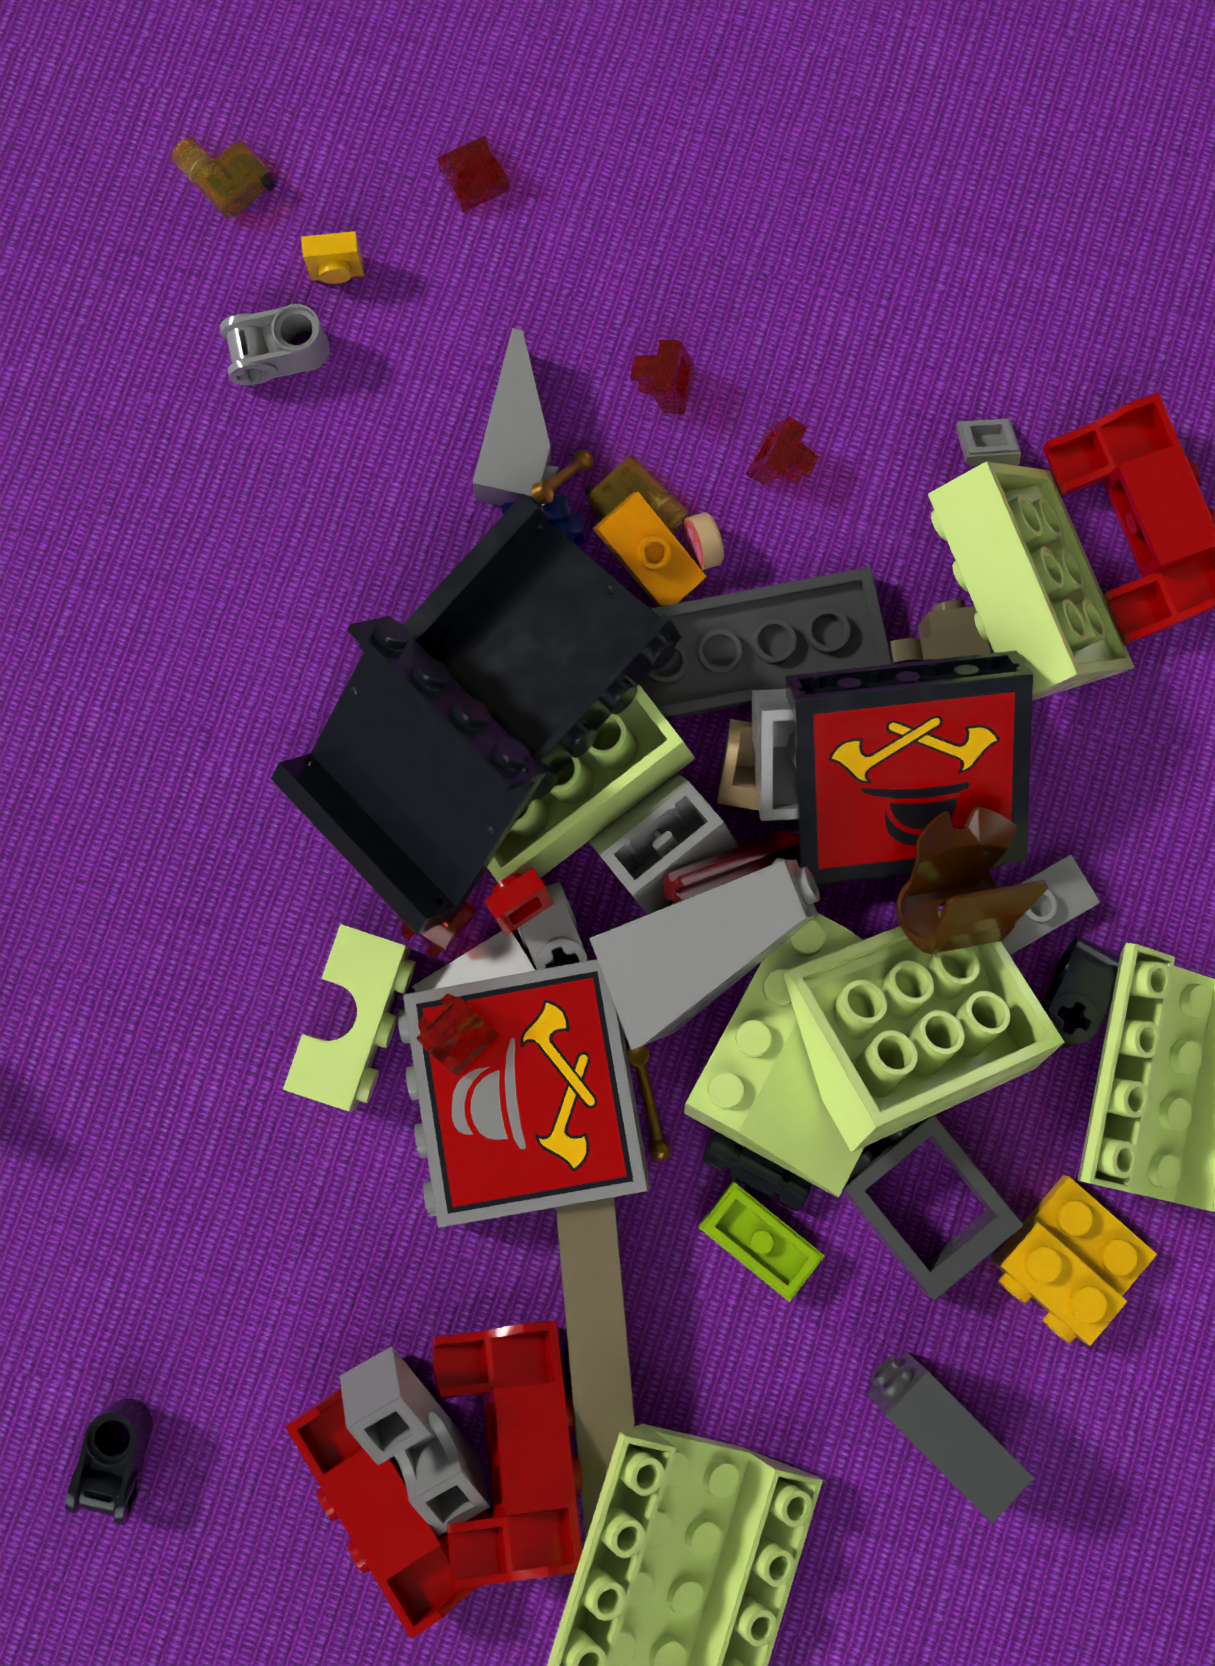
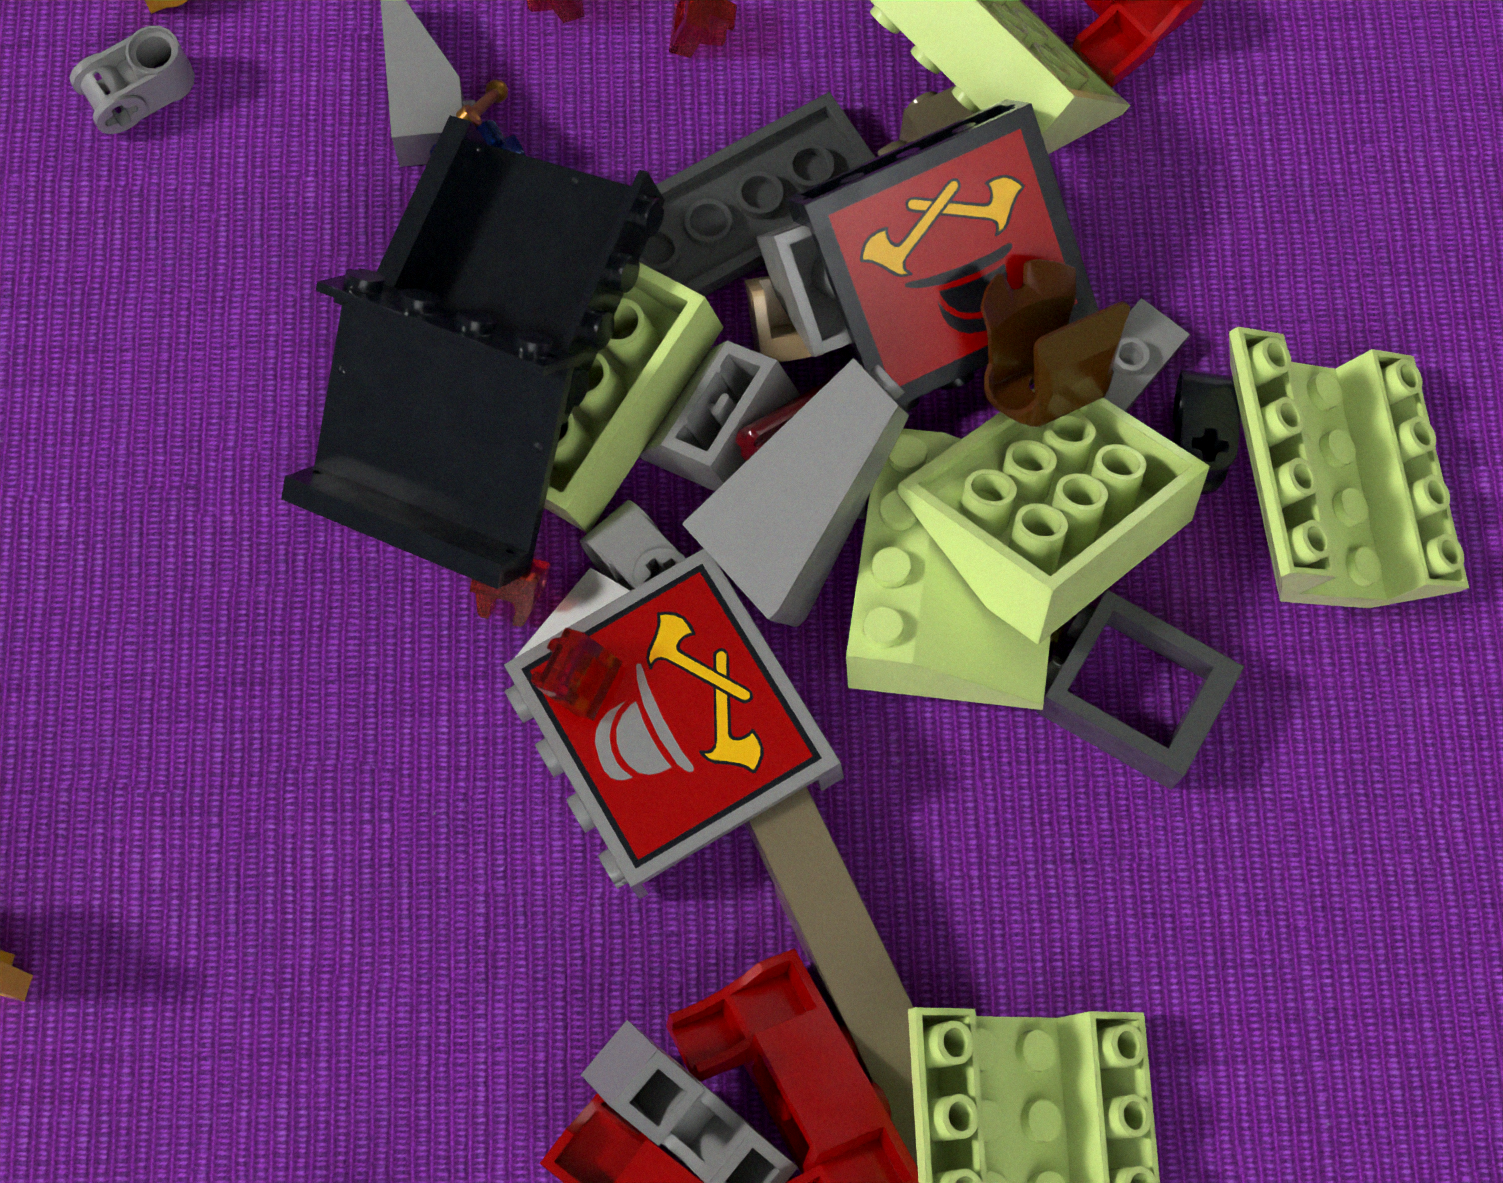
camera: 20 degrees left, 10 degrees down
yellowish green arch [283,924,416,1112] -> none
red plate [484,868,553,936] -> none
clear yellow piece [584,456,691,534] -> none
light orange plate [593,492,707,607] -> none
pearl gold hinge [627,1046,671,1162] -> none
tan tile [684,512,724,571] -> none
lime plate [698,1181,825,1302] -> none
black axle [702,1133,812,1211] -> none
dark grey window [867,1351,1034,1524] -> none
yellow plate [991,1175,1157,1346] -> none

